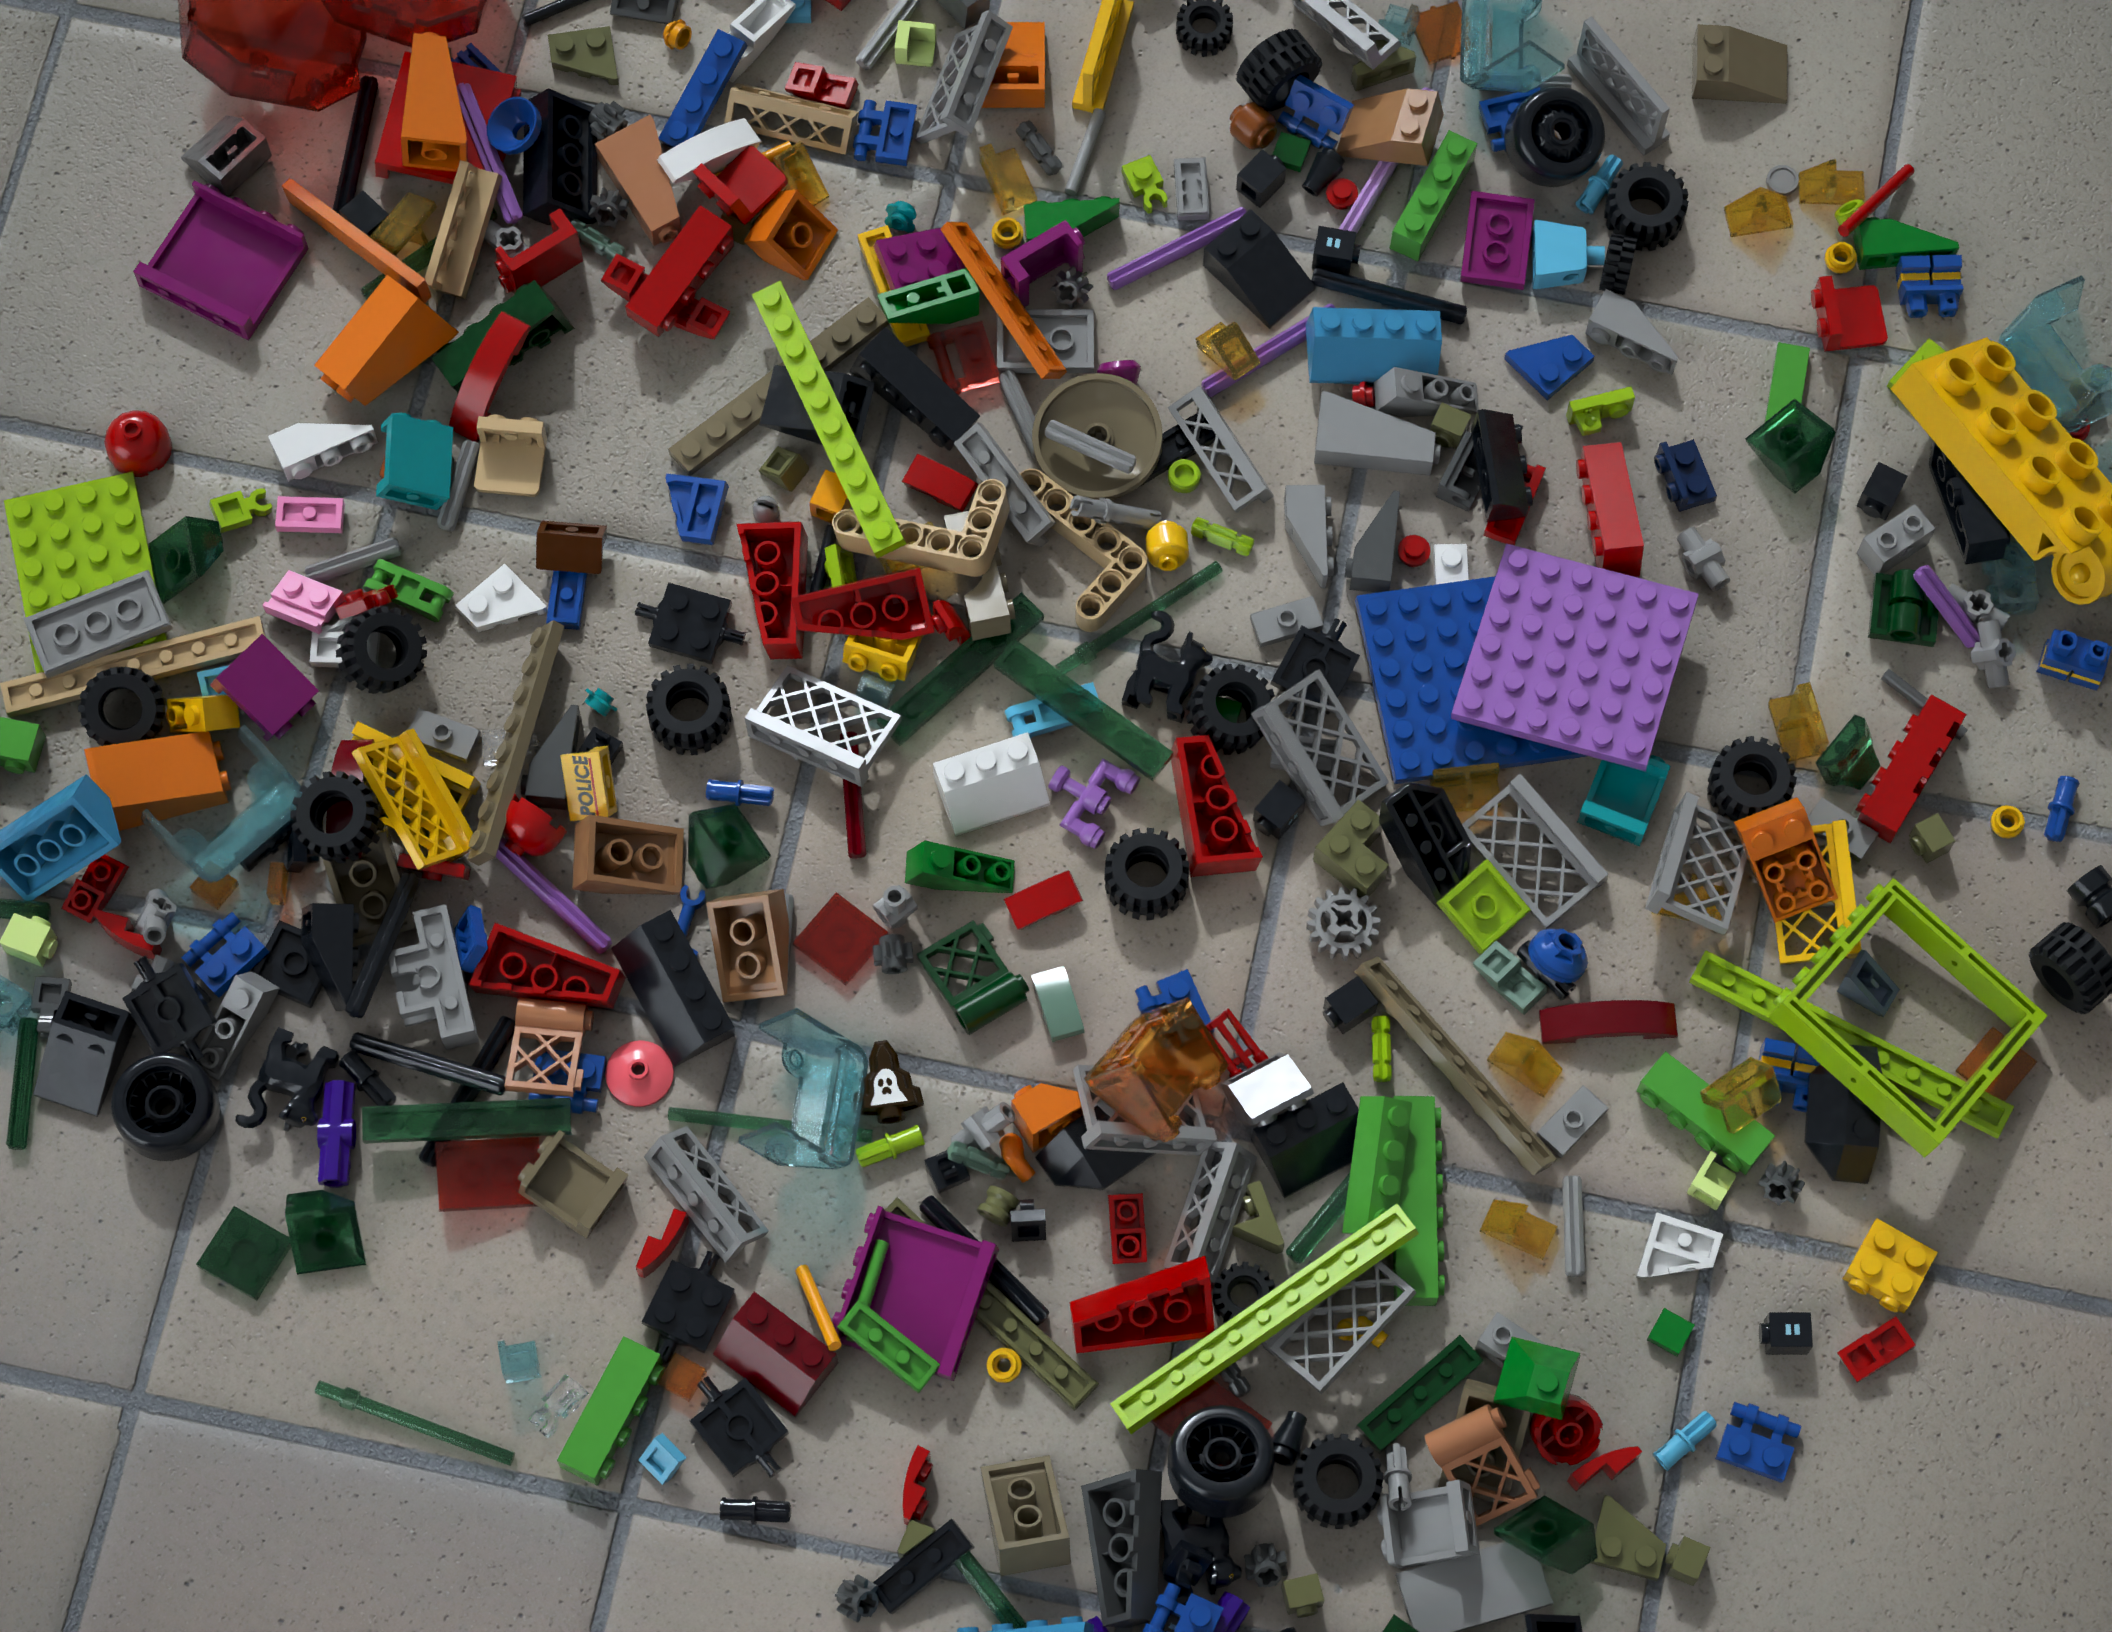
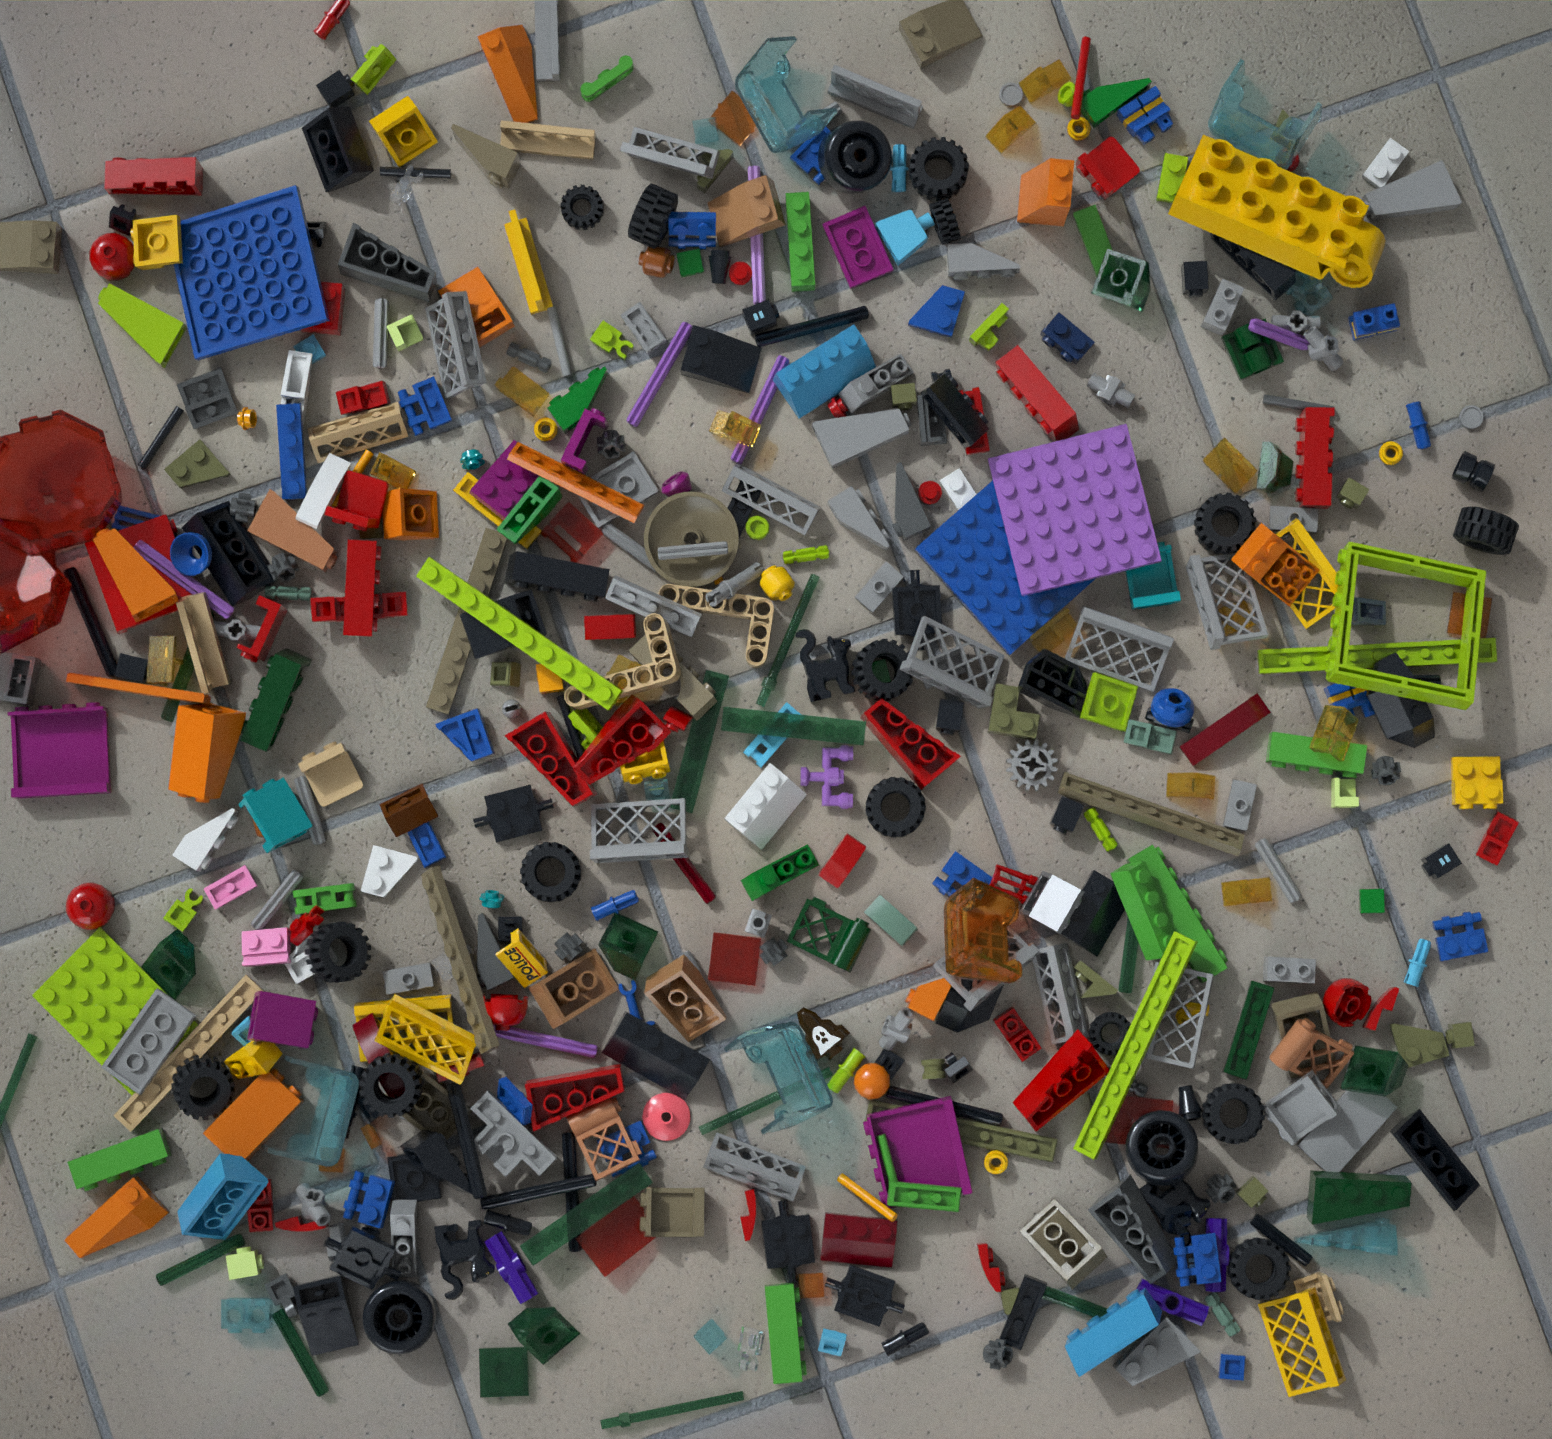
camera: 30 degrees left, 15 degrees up
red slope [449,311,531,443] -> none
sand green axle [947,1141,1010,1180] -> none
orange arm [999,1133,1035,1183] -> none
black brick [1236,149,1286,208] -> none
light grey axle [1384,1443,1412,1511] -> none
green slope [1493,1337,1580,1420] -> none
white wing [1636,1213,1723,1278] -> none
none -> dark grey gear [554,932,583,962]
none -> orange hair [854,1063,890,1100]
none -> orange slope [1017,158,1074,226]

